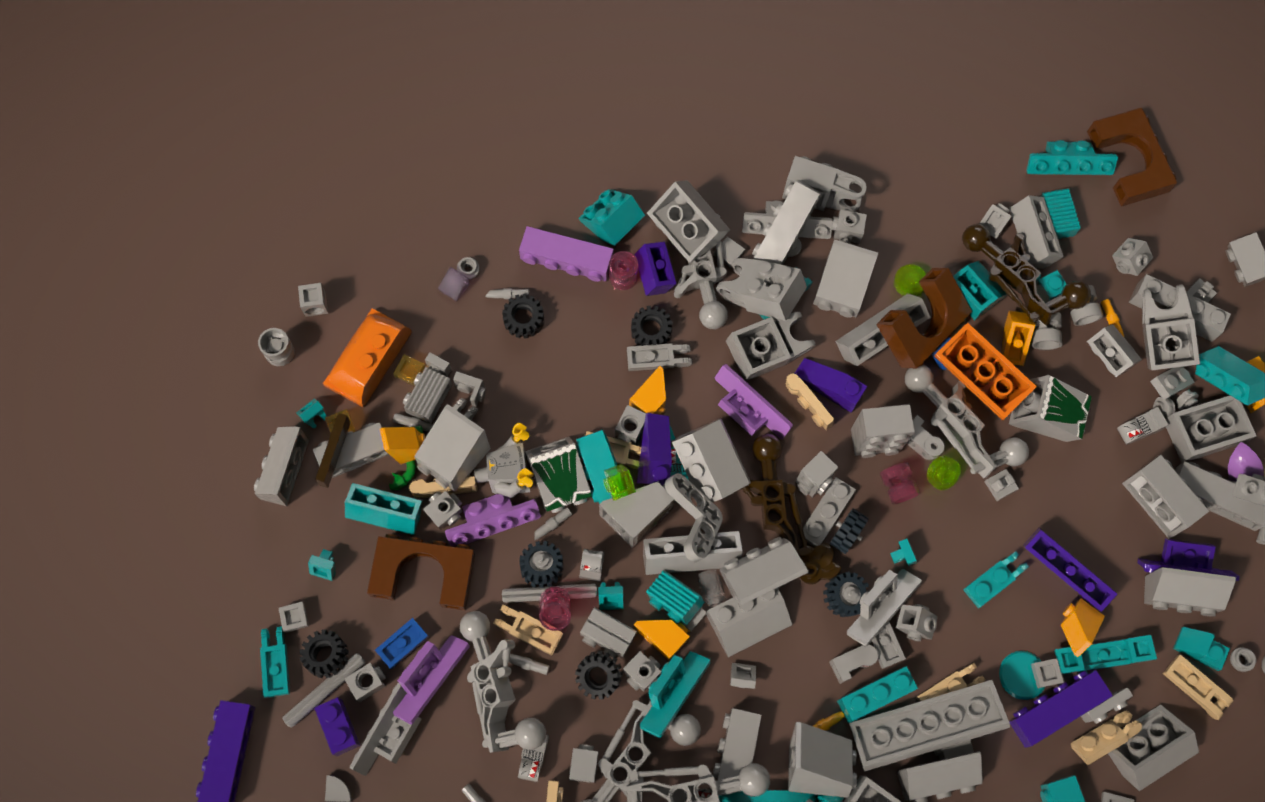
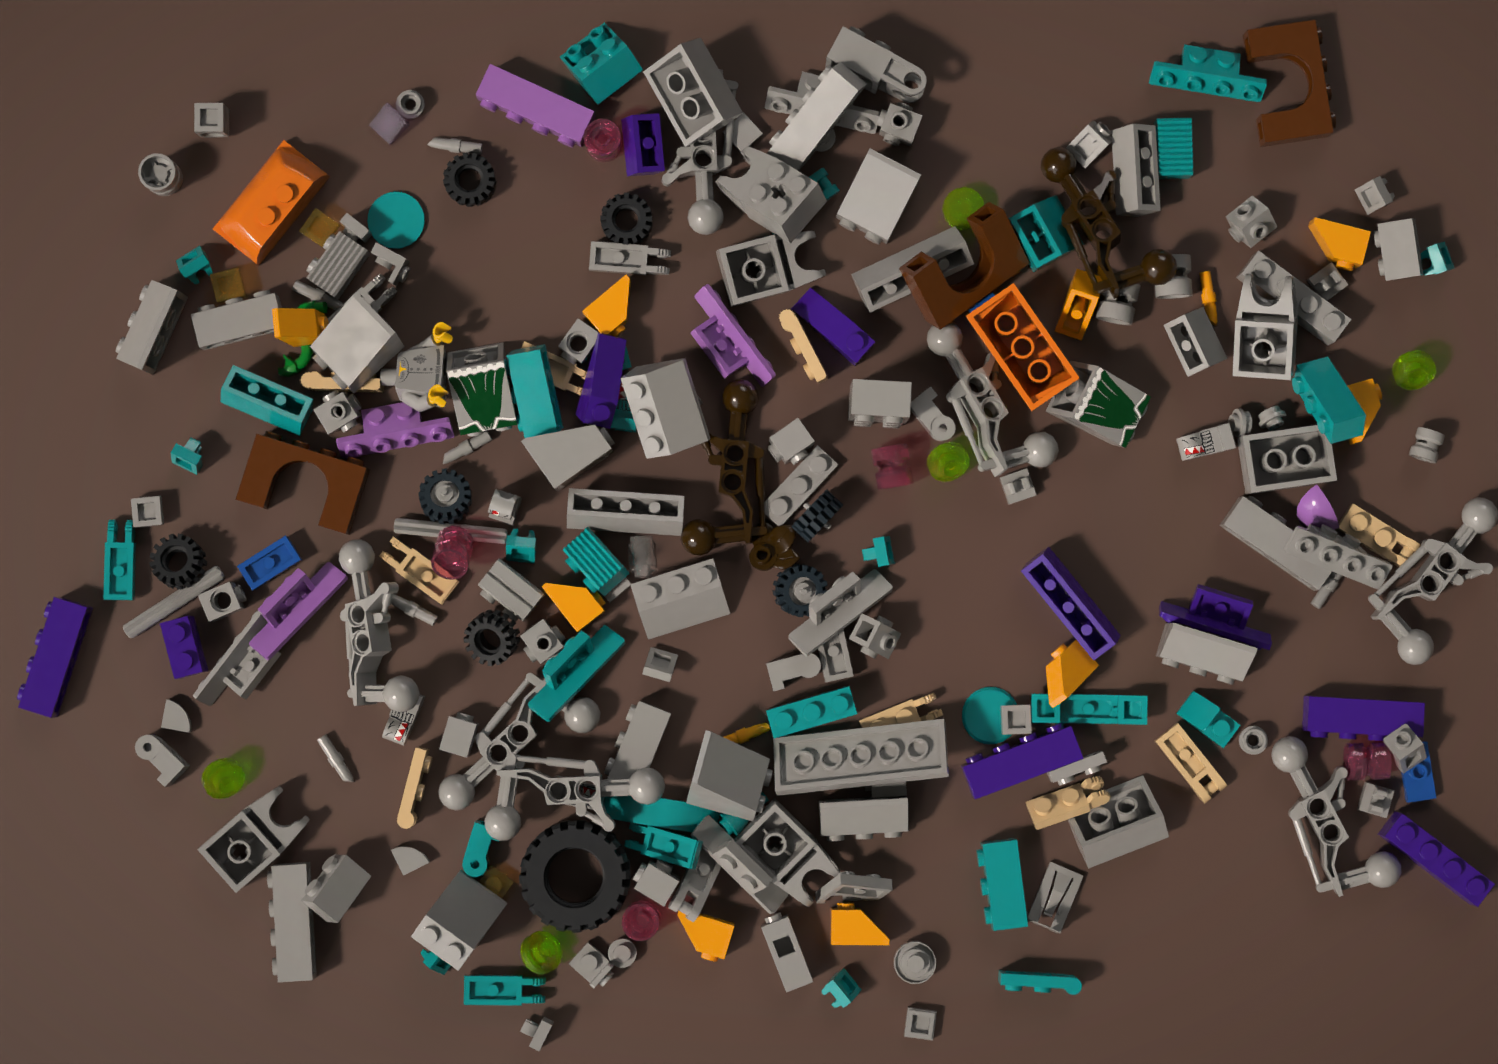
camera: 10 degrees right, 15 degrees up
dark brown tile [315,413,351,488] -> none
clear neon green brick [603,464,636,501] -> none
light grey beam [665,473,723,562] -> none
light grey slope [720,537,808,605] -> none
teal hinge [963,551,1029,609] -> none
teal brick [1037,270,1066,303] -> none
light grey slope [1122,455,1209,539] -> none
light grey plate [1150,366,1195,400] -> none
none -> teal piece [367,192,425,249]
none -> light orange slope [1308,217,1371,271]
none -> light grey tile [1355,176,1395,215]

